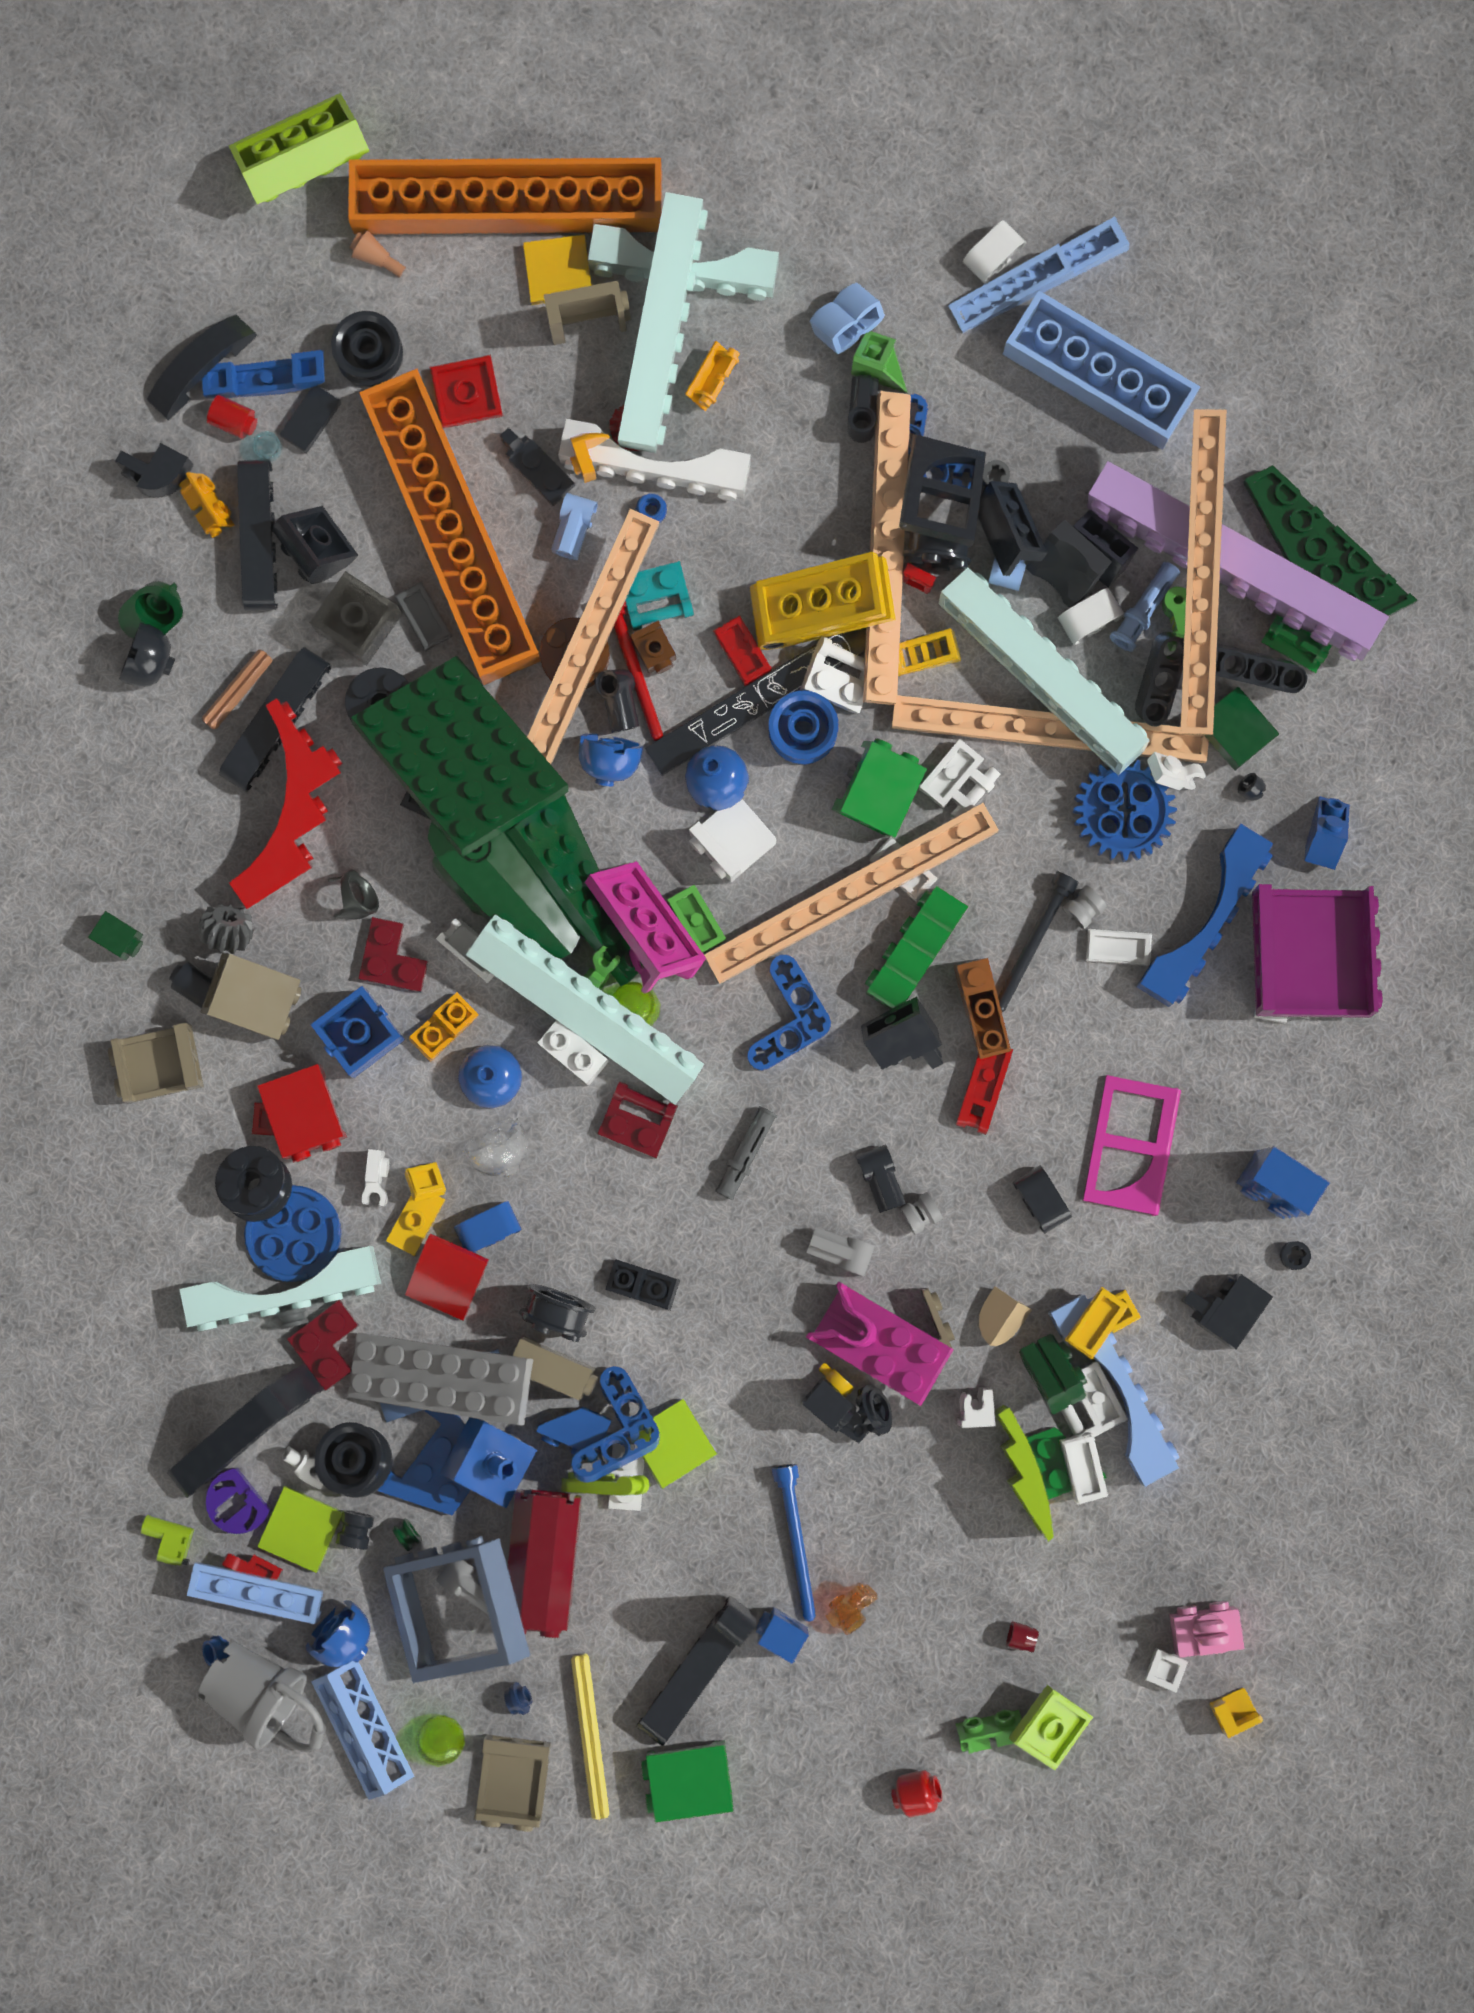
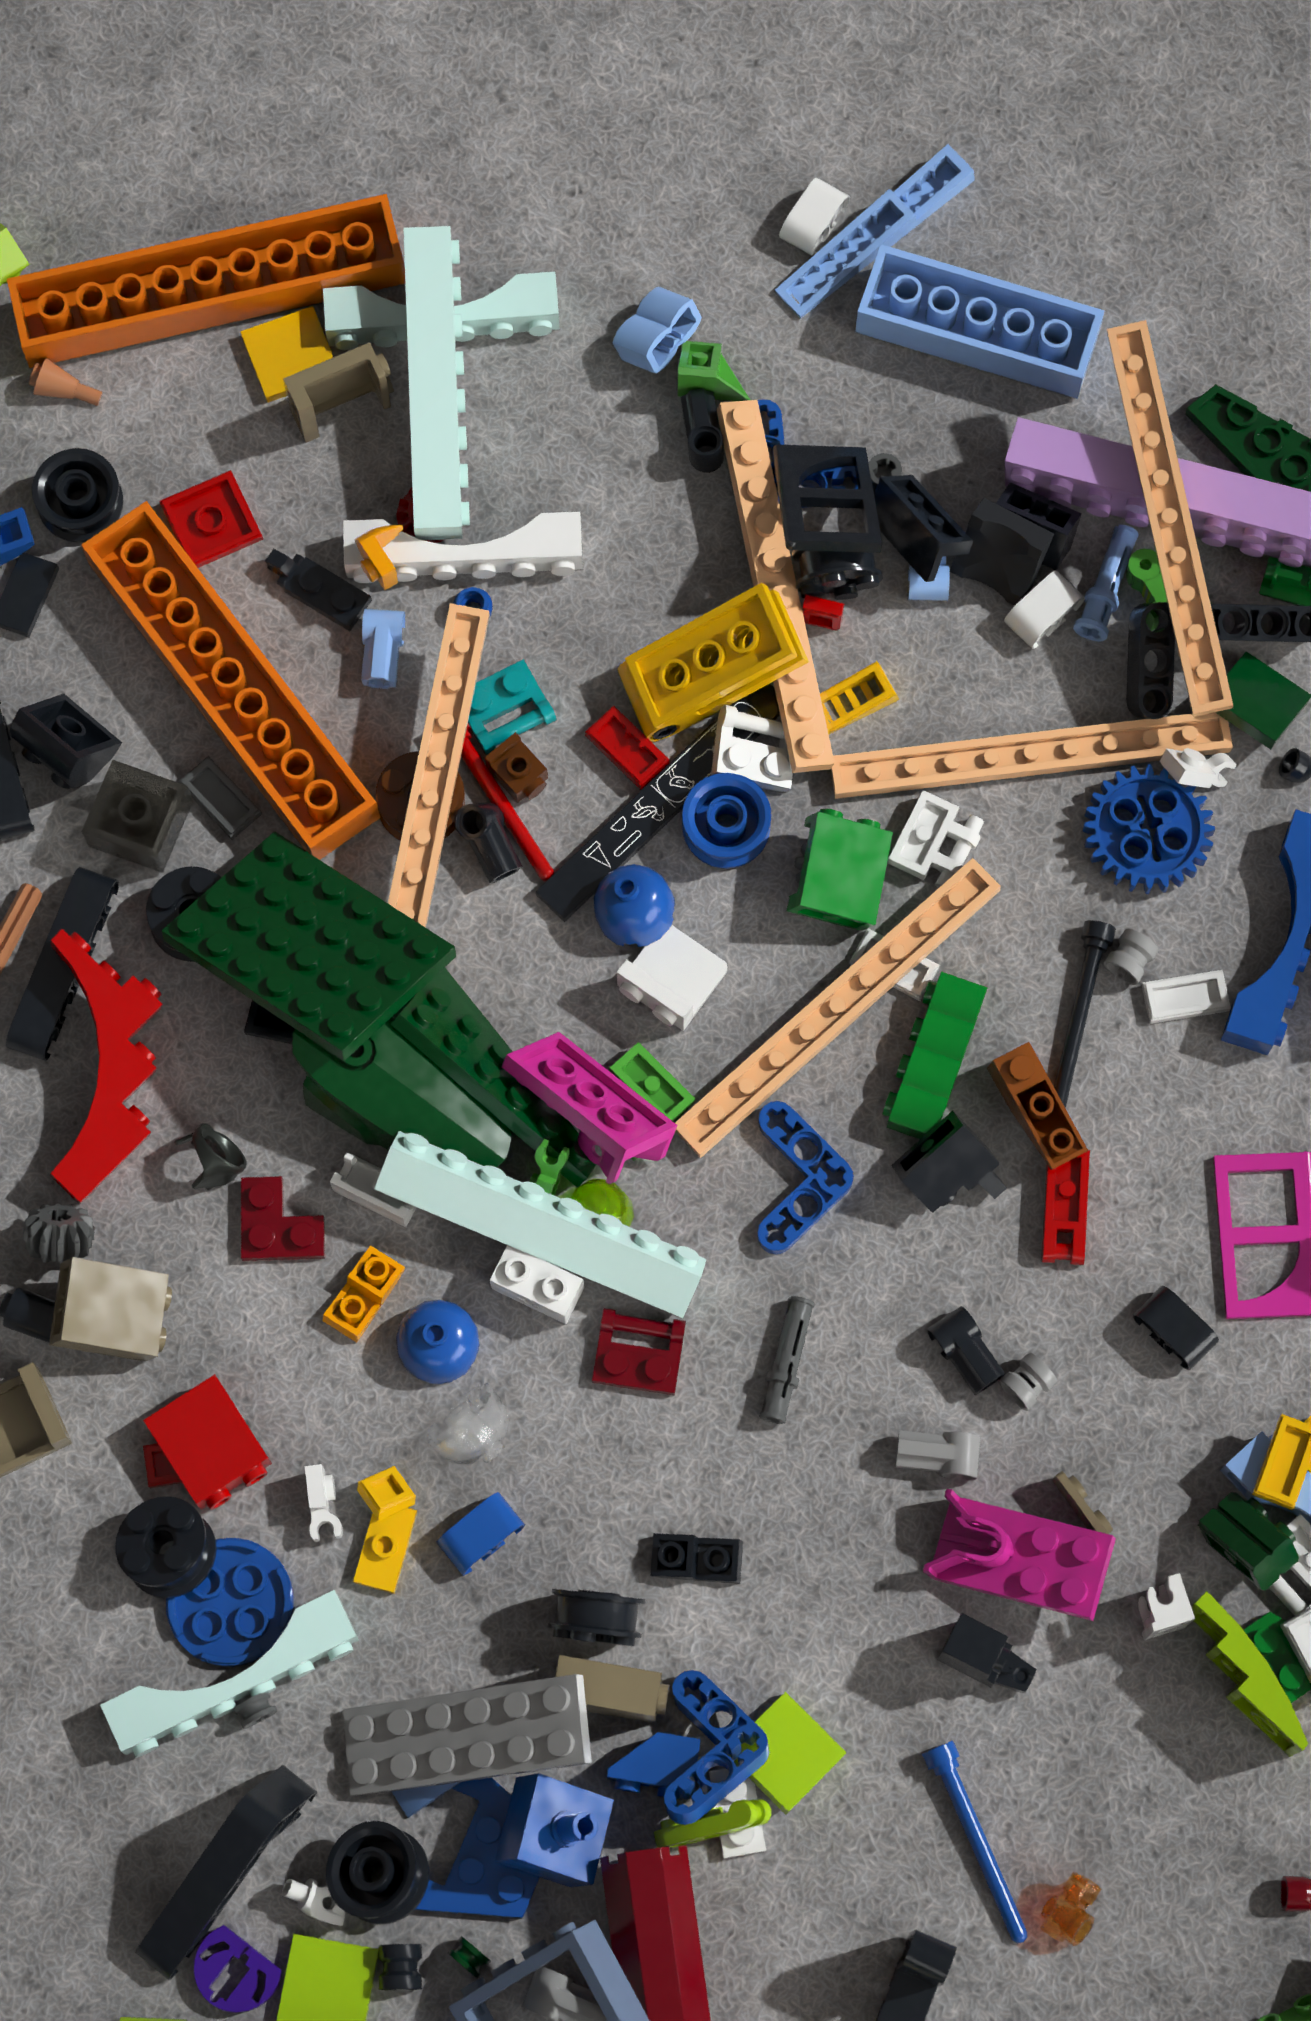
camera: 15 degrees left, 10 degrees down
dark red plate [287,1300,359,1391] -> none
blue brick [311,986,405,1078] -> none
red slope [405,1233,489,1321] -> none
blue cylinder [578,734,643,787] -> none
light orange hinge [685,341,740,411] -> none
blue brick [756,1607,809,1664] -> none
yellow piece [819,1363,854,1397] -> none
black gear [856,1384,892,1436] -> none
light aqua brick [939,568,1149,775] -> none
tan brick [979,1286,1032,1346] -> none

